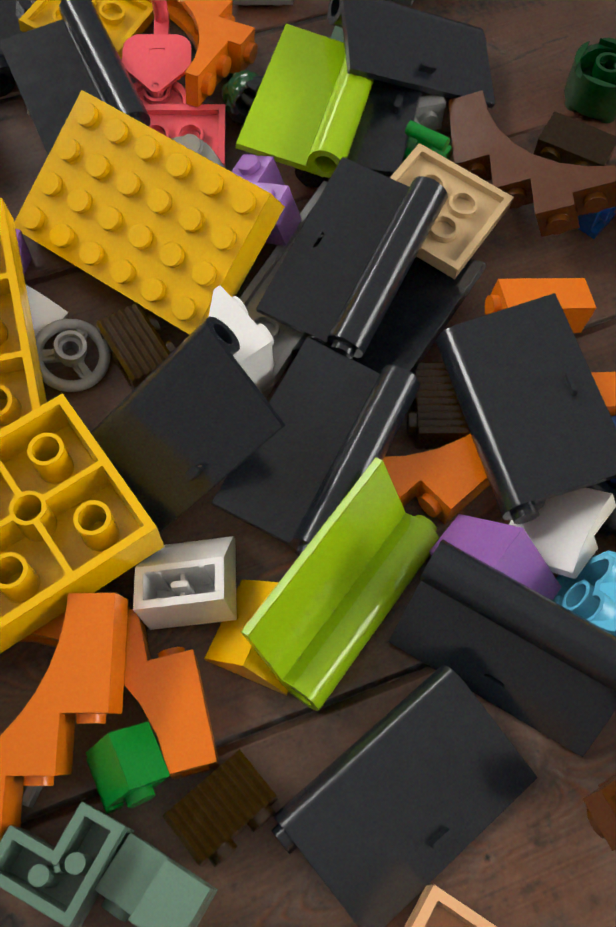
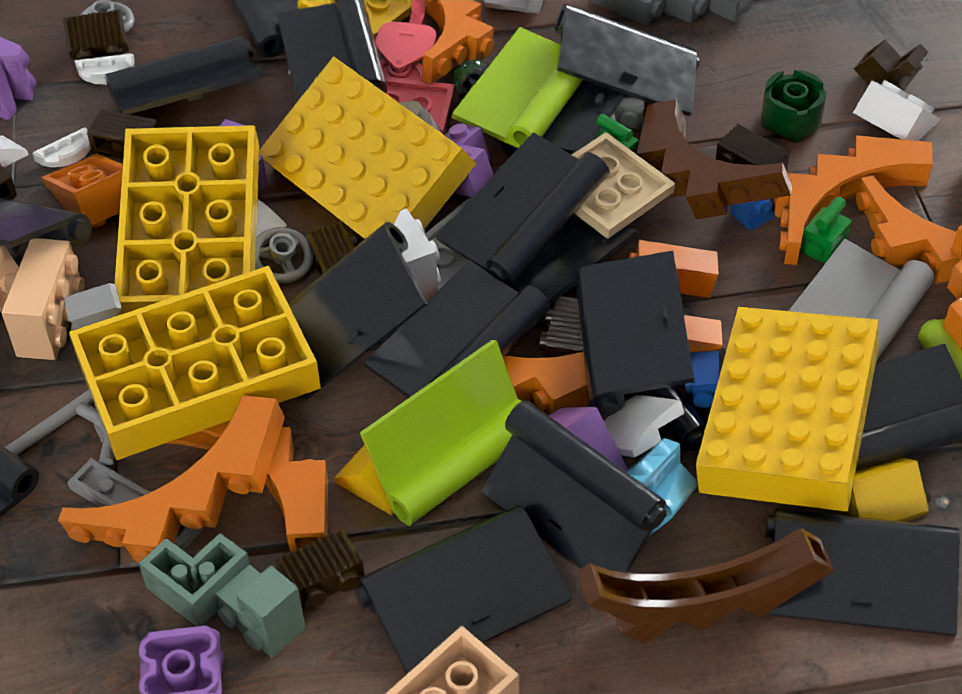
camera: 15 degrees right, 15 degrees down
green brick [86,721,170,814] -> none
white slope [133,536,237,630] -> none

